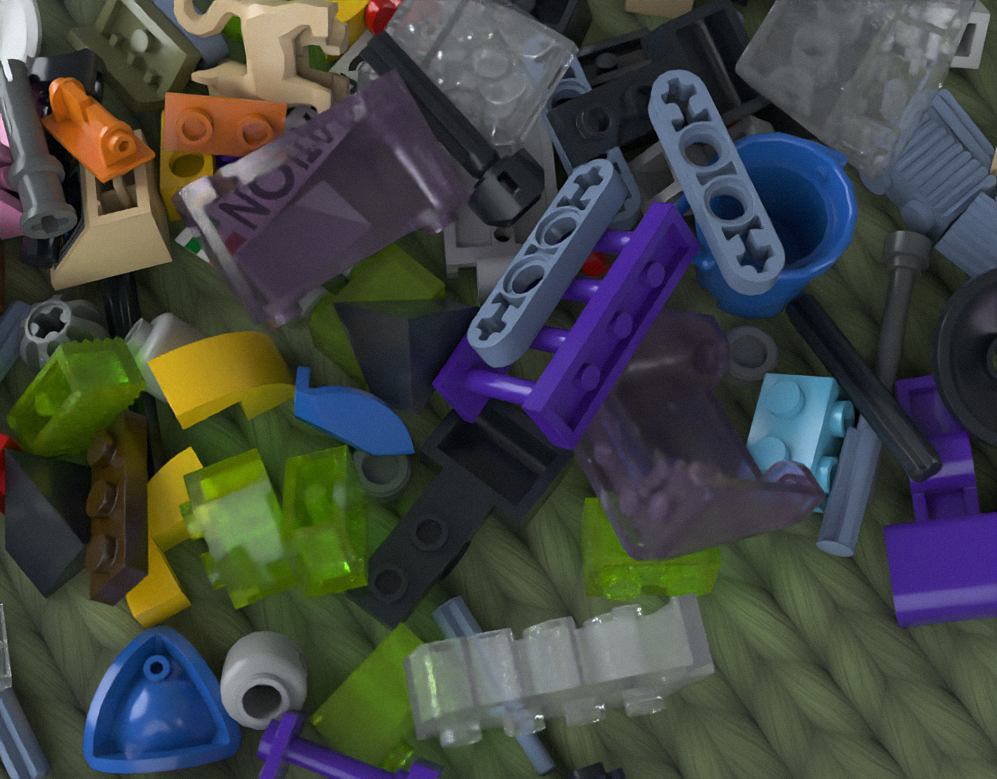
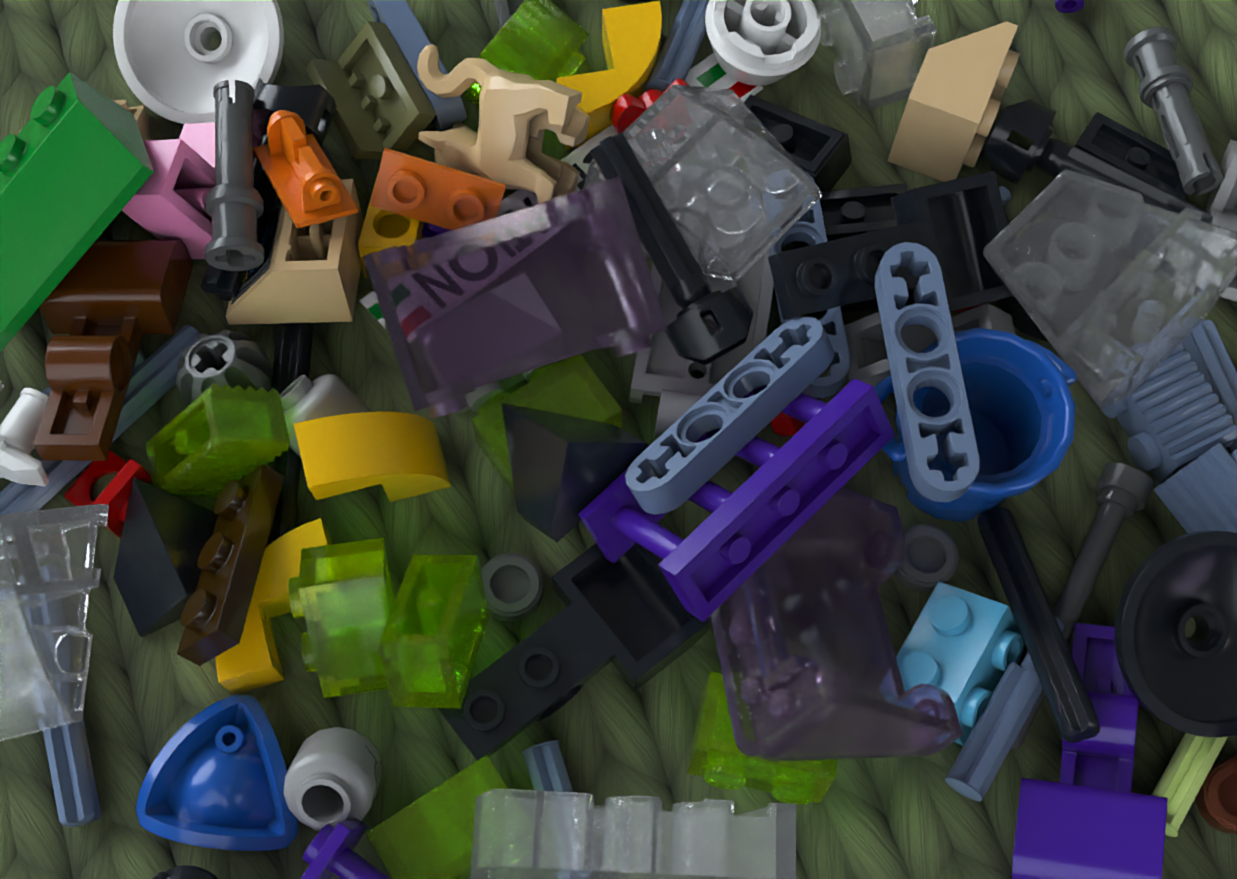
camera: 15 degrees right, 0 degrees up
blue hat [294,366,415,457] -> none

